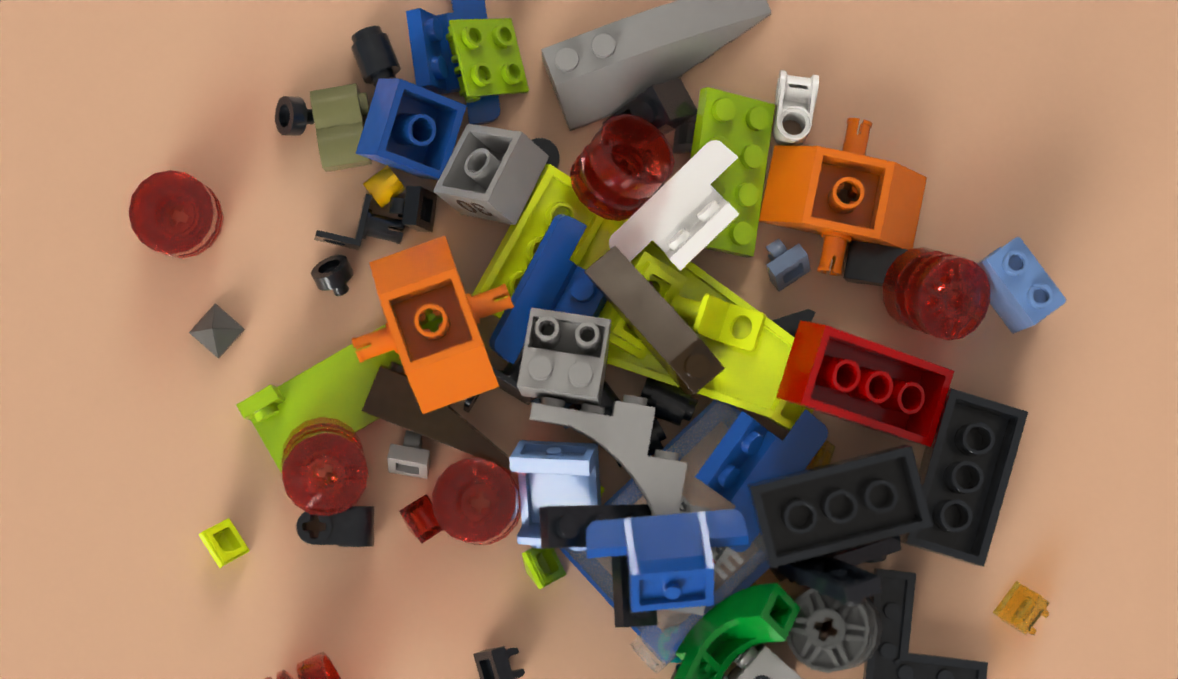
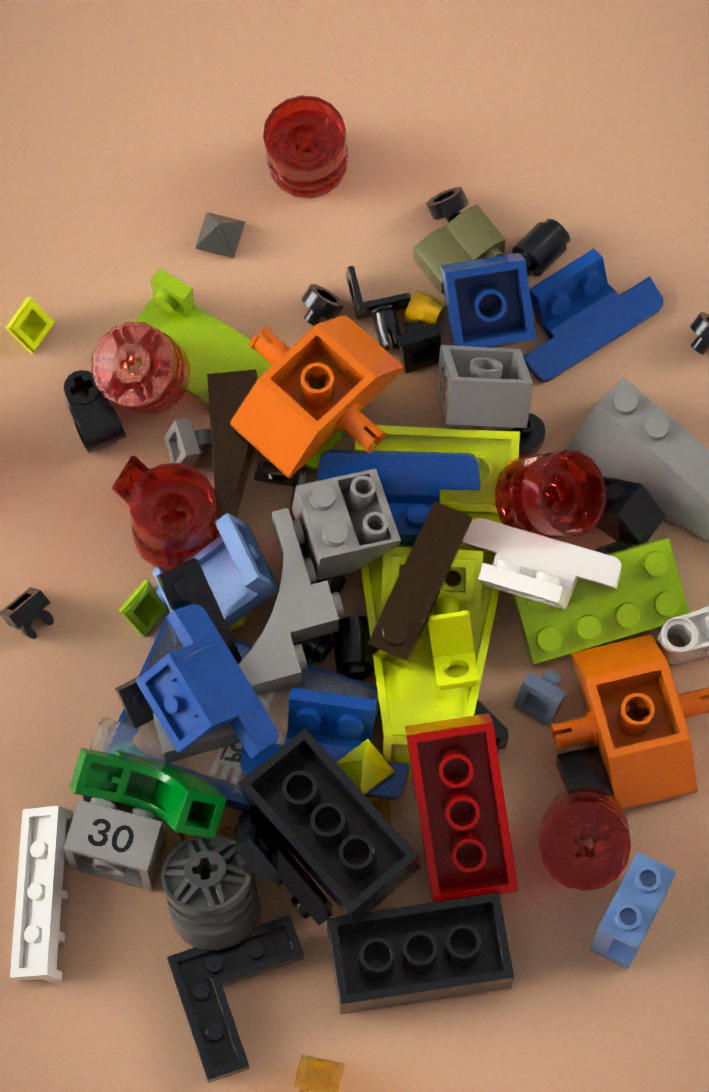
camera: 65 degrees right, 15 degrees down
lime hinge [445,18,529,103] -> none
none -> neon yellow slope [336,739,394,795]

